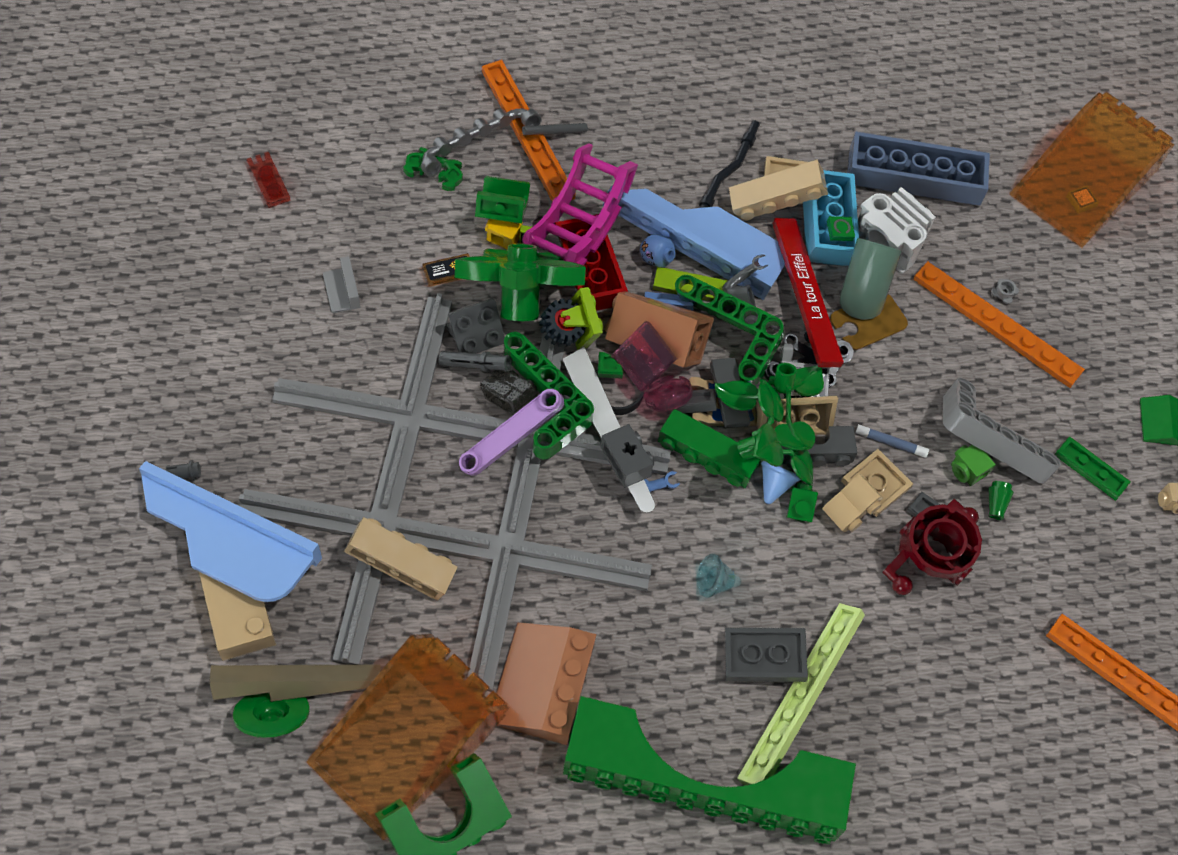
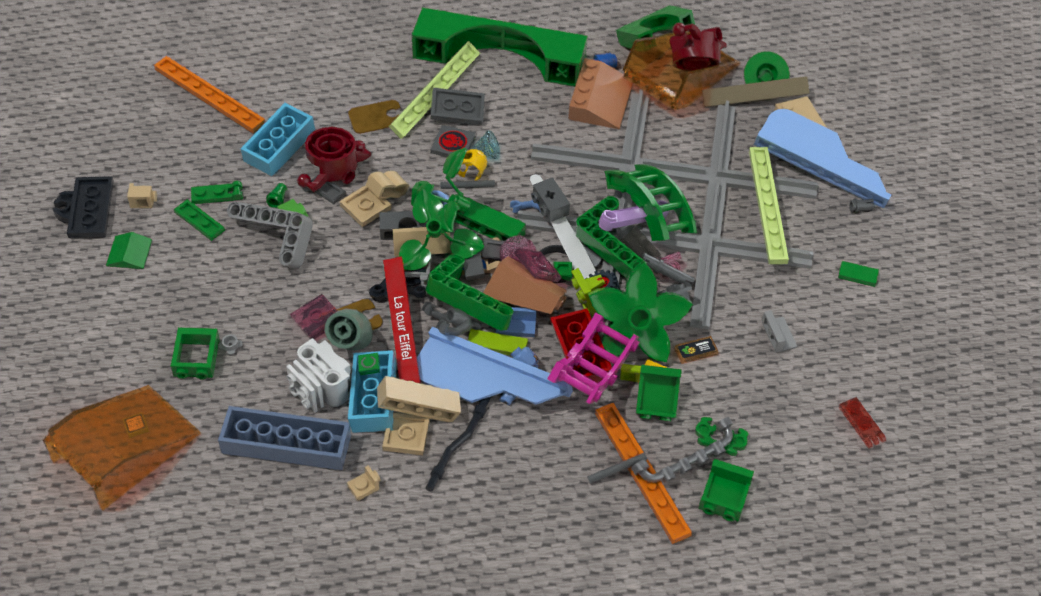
camera: 175 degrees left, 10 degrees down
tan brick [344,517,457,600] -> none
sand blue bar [855,424,929,458] -> none
orange plate [913,261,1085,388] -> none
none -> green window [171,327,220,380]
none -> green plate [191,181,243,204]
none -> medium azure brick [241,103,315,176]
none -> clear pink tile [290,294,337,340]
none -> tan bracket [347,465,381,501]
none -> pearl gold piece [348,100,401,134]
none -> tile [430,125,475,157]
none -> dark grey bar [440,180,495,189]
none -> yellow helmet [457,149,487,181]
none -> blue brick [592,53,617,68]
none -> green fence [605,164,697,241]
none -> clear pink tile [658,252,682,270]
none -> dark red piece [670,23,727,71]
none -> green panel [698,459,754,522]
none -> yellowish green plate [749,147,789,264]
none -> green tile [838,261,879,287]

